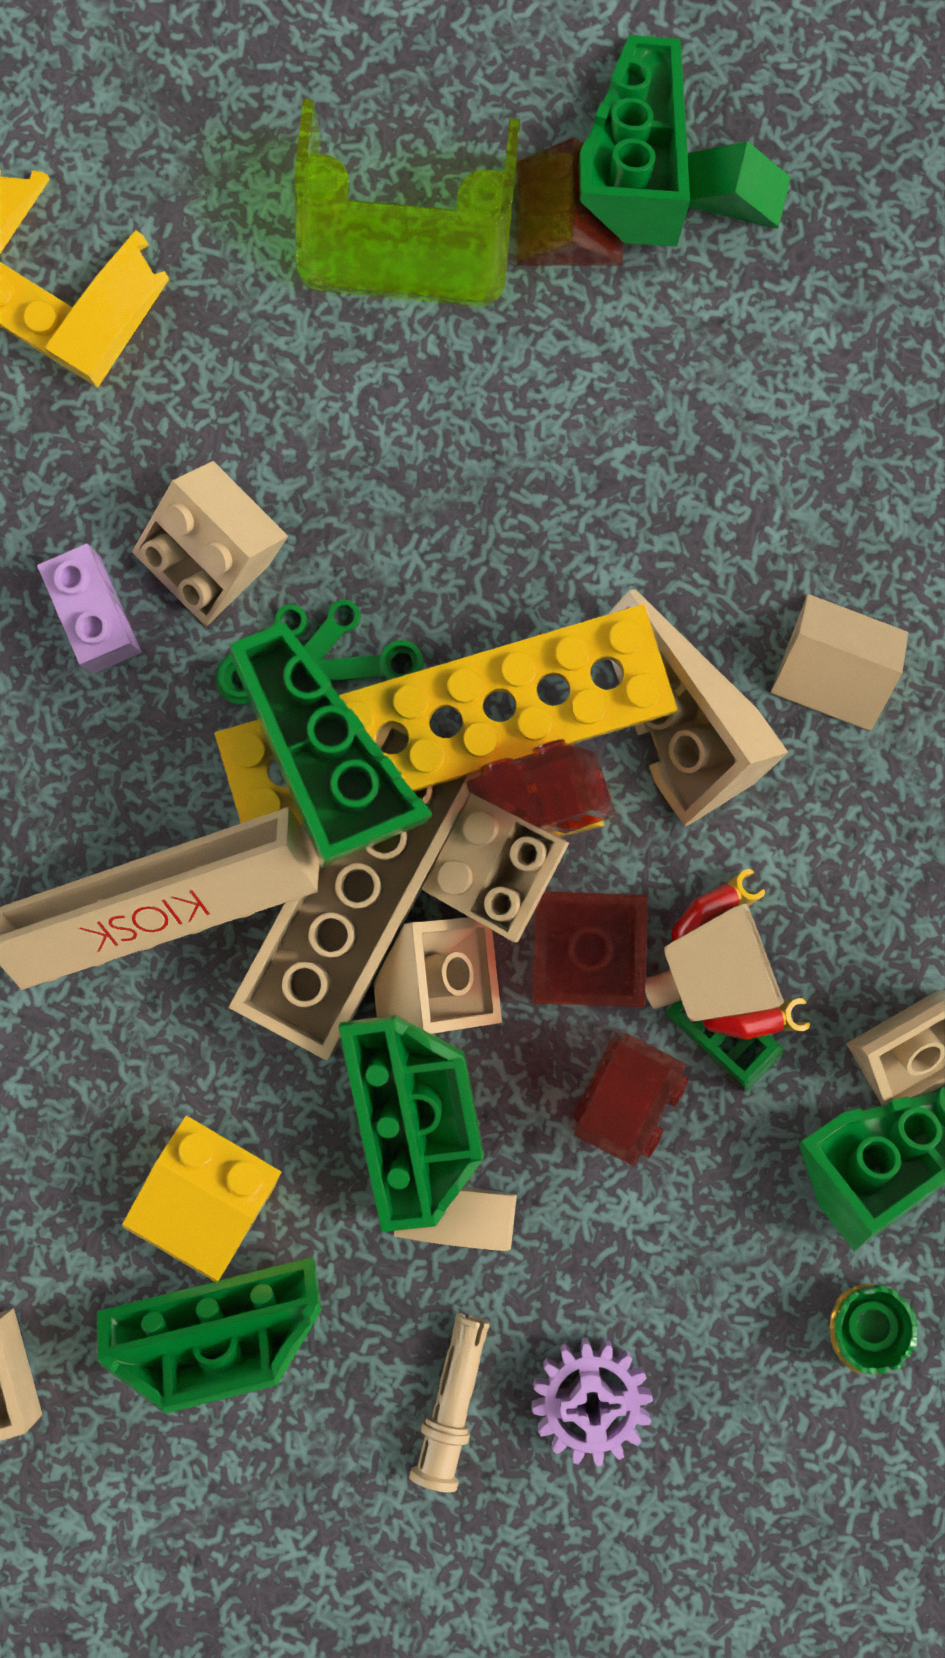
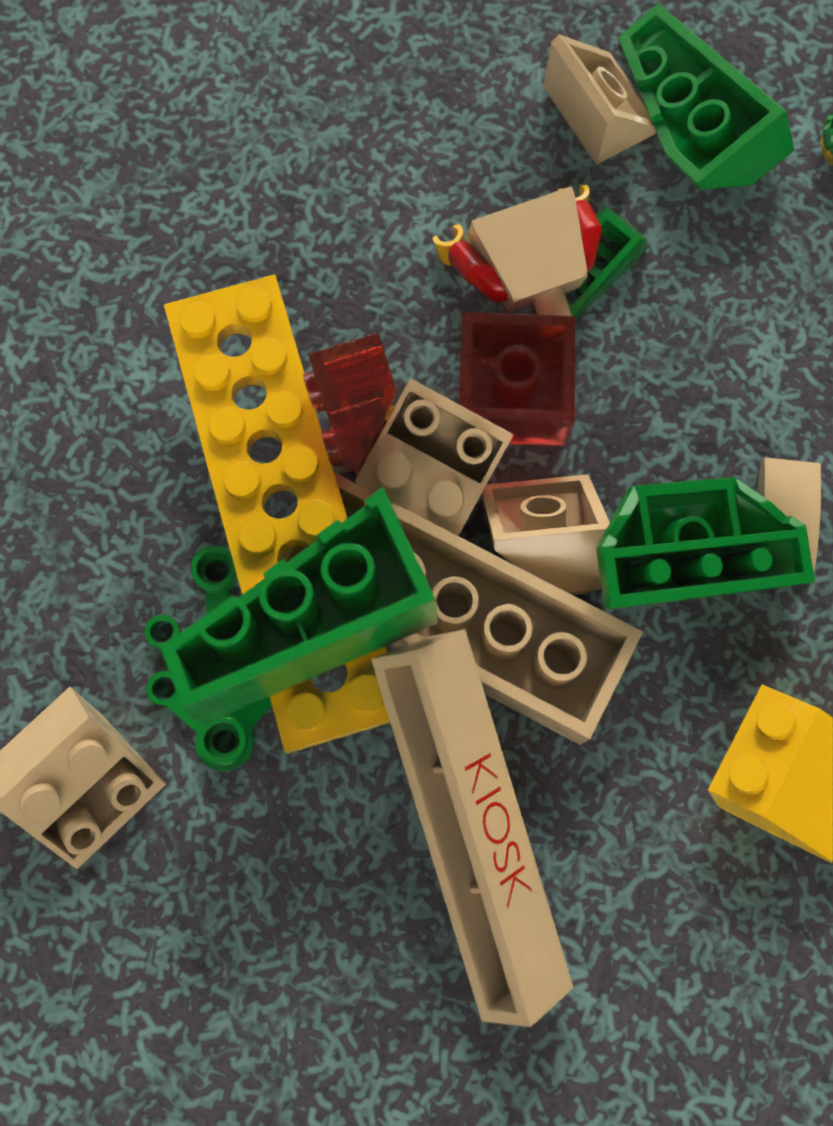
camera: 95 degrees left, 10 degrees down
lavender brick [37,543,142,674] -> none
clear red brick [568,1027,689,1167] -> none
tan wedge [607,589,789,826] -> none
tan slope [770,594,908,731] -> none

